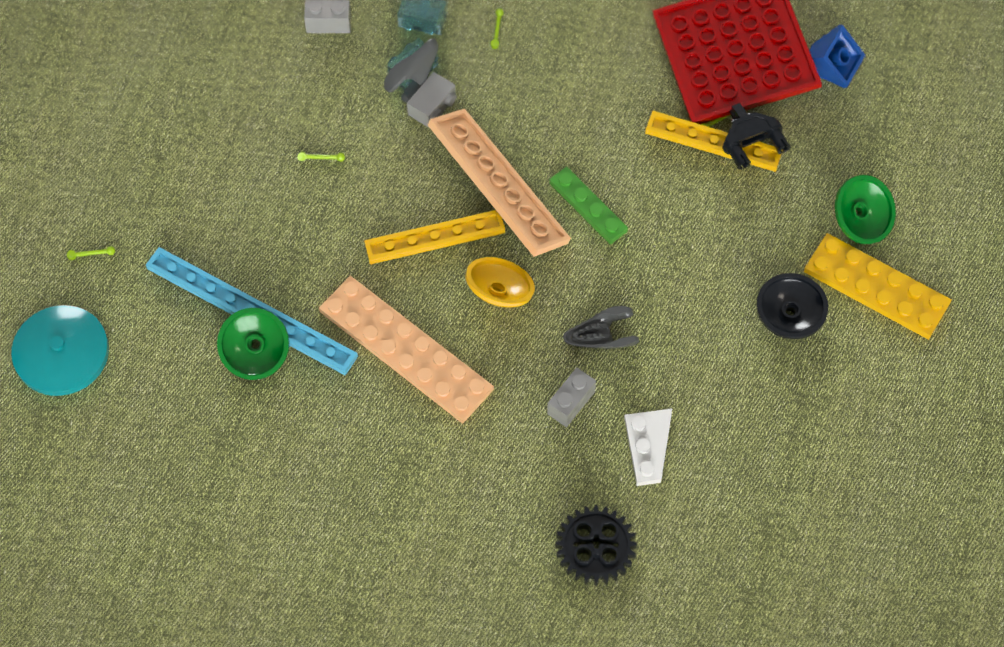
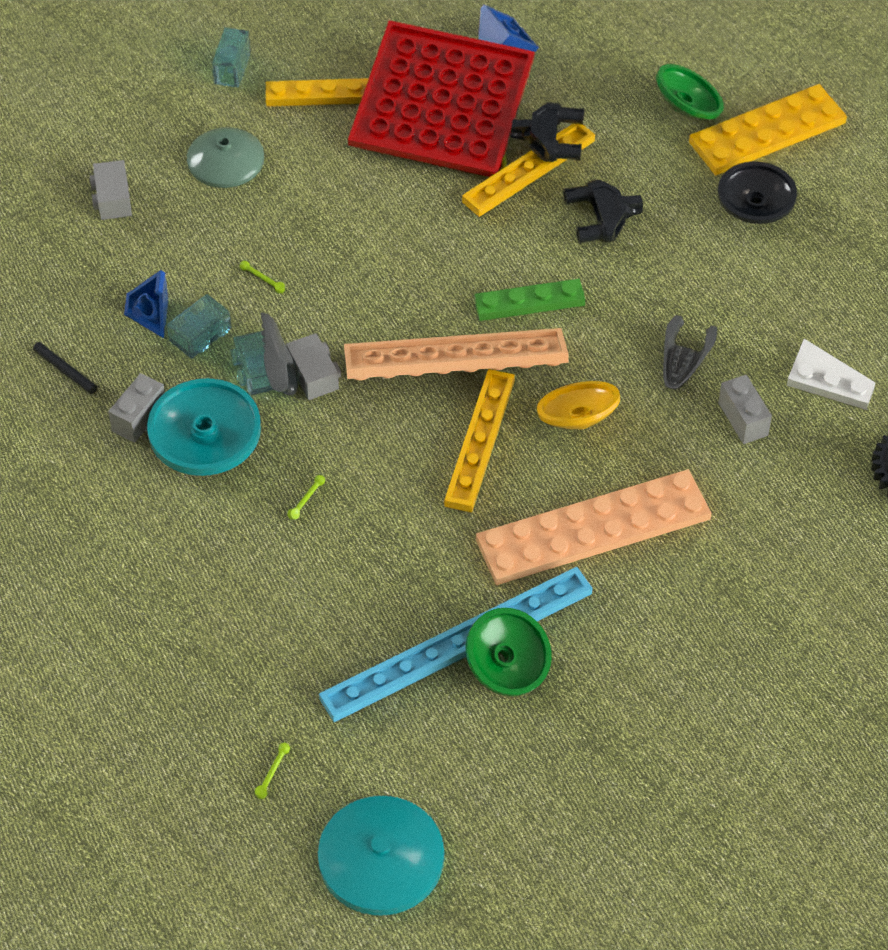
camera: 60 degrees left, 10 degrees down
none -> teal dish [147,378,261,476]
none -> black connector [563,179,643,244]

